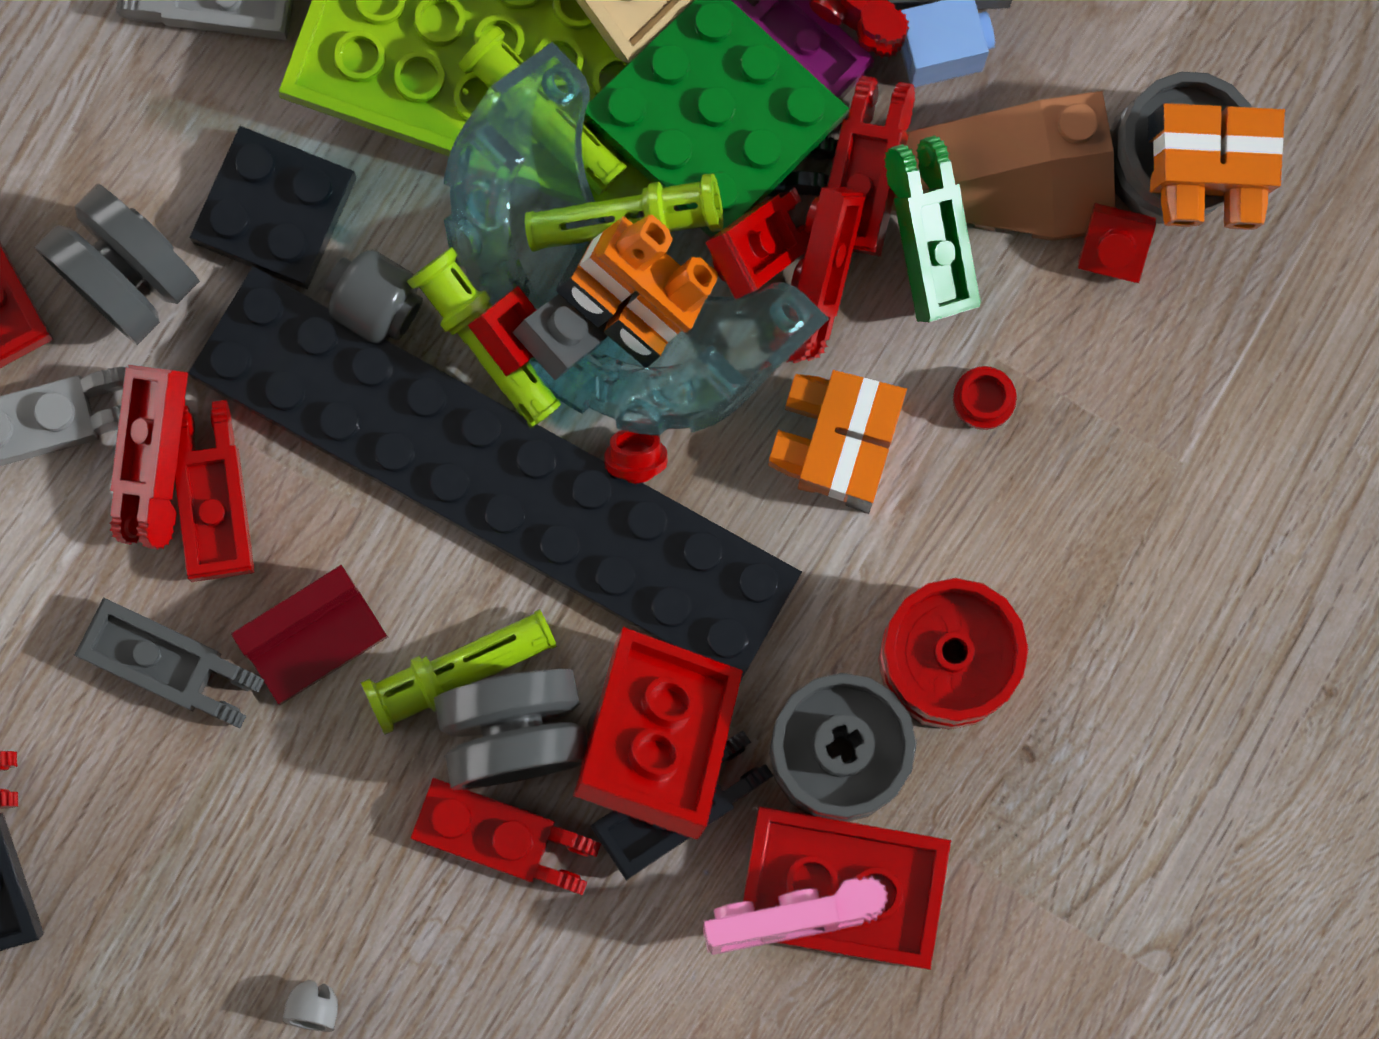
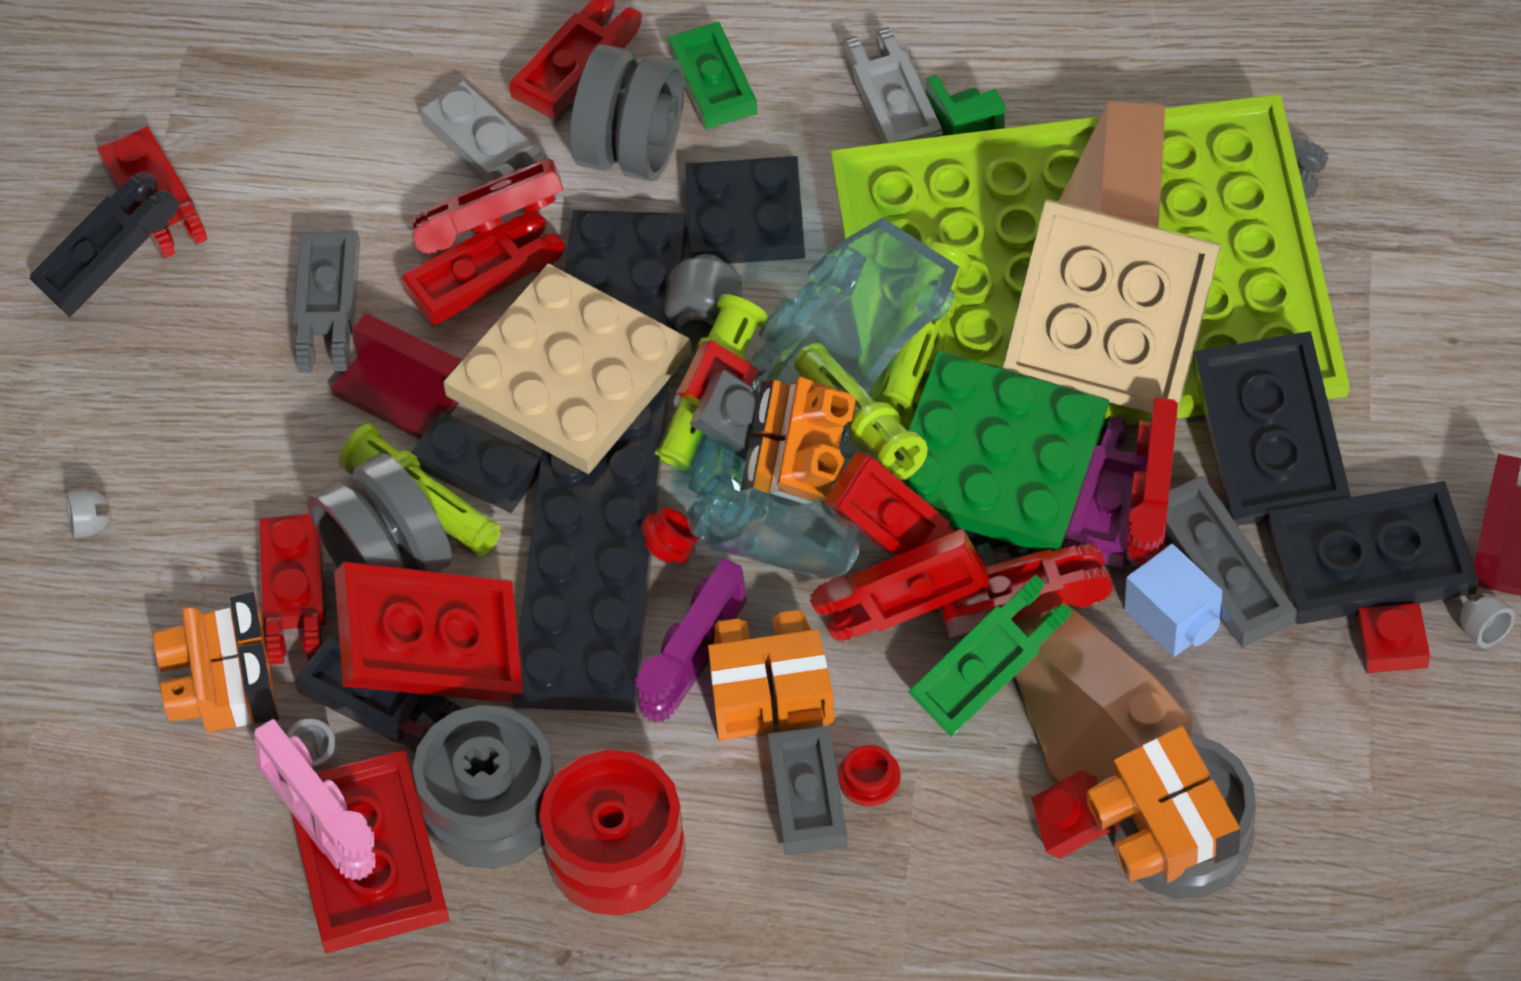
camera: 70 degrees right, 25 degrees down
none -> hips [152,592,279,732]
none -> light grey hinge [286,719,335,772]
none -> black plate [411,411,541,513]
none -> tan plate [444,264,691,474]
none -> magenta hinge [635,558,747,723]
none -> green plate [667,21,757,130]
none -> dark grey plate [768,726,848,855]

